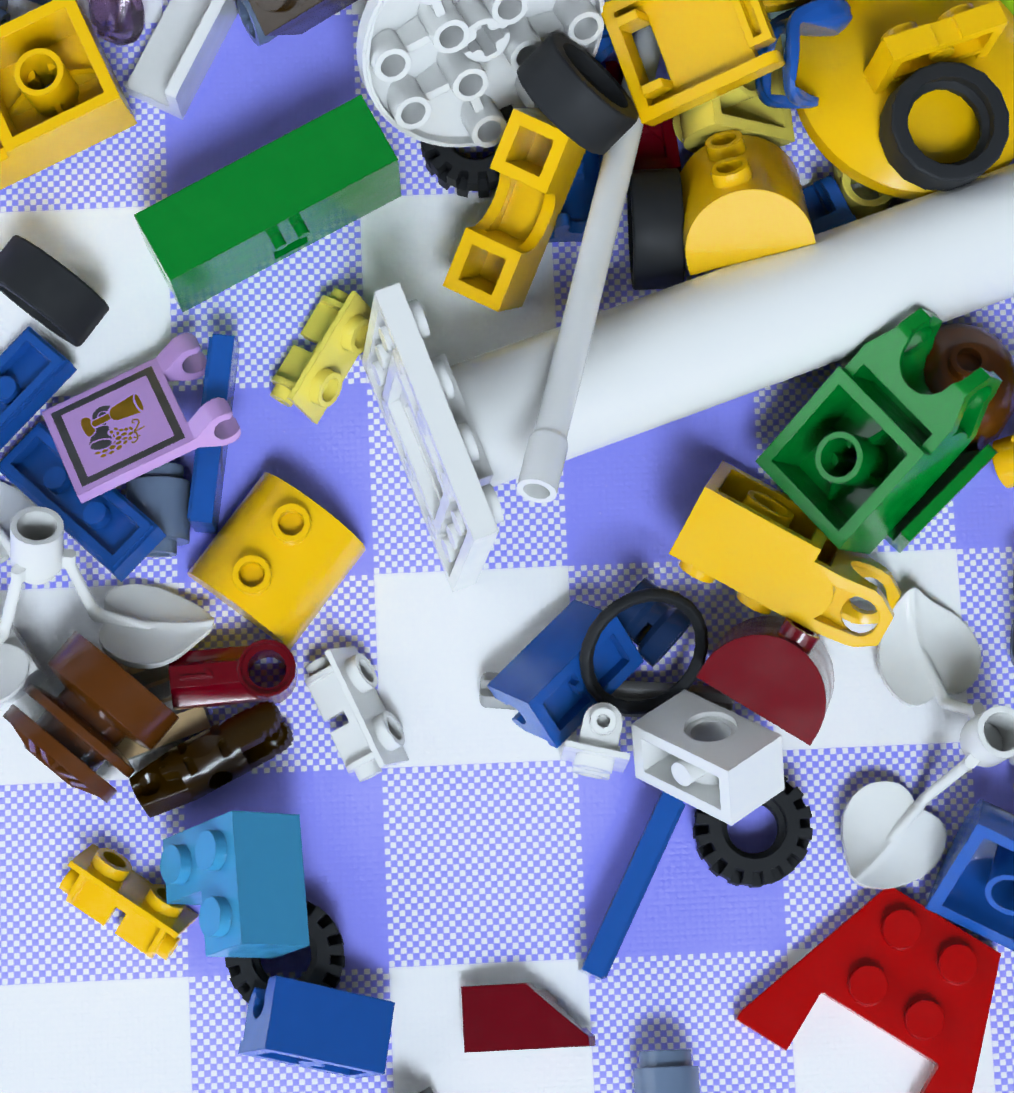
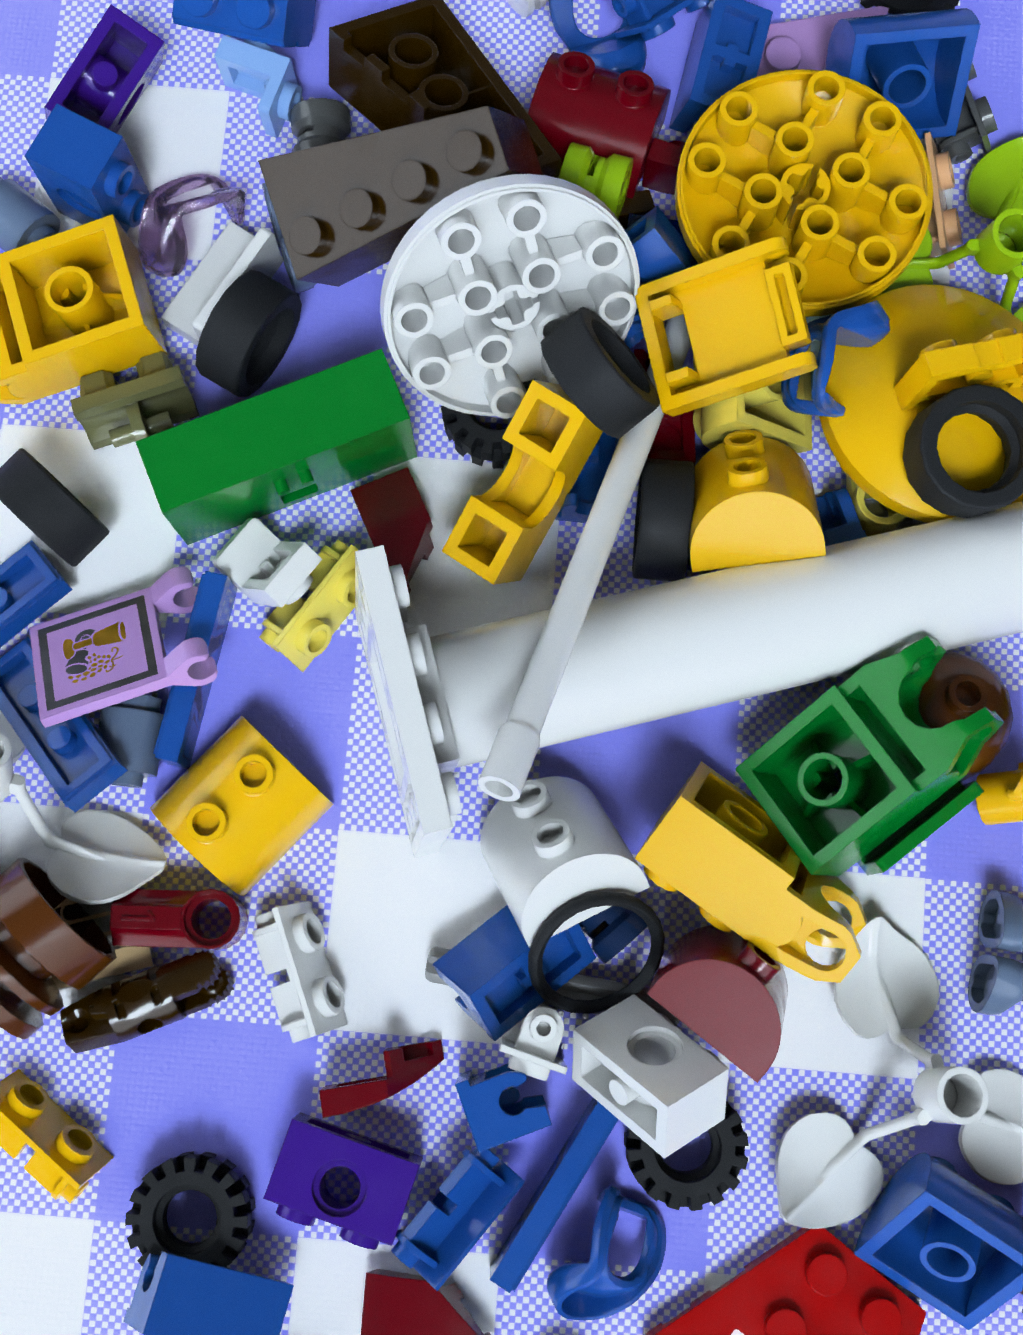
camera: 10 degrees right, 0 degrees up
dark azure brick [160,810,310,958] -> none
none -> olive hips [70,351,200,450]
none -> black tyre [195,270,302,397]
none -> white bracket [212,518,322,608]
none -> dark purple brick [263,1112,423,1250]
none -> dark red slope [319,1039,444,1118]
none -> dark red slope [350,467,434,594]
none -> blue hinge [391,1146,525,1291]
none -> blue hinge [455,1063,552,1153]
none -> white brick [480,776,650,948]
none -> blue piece [547,1185,666,1321]

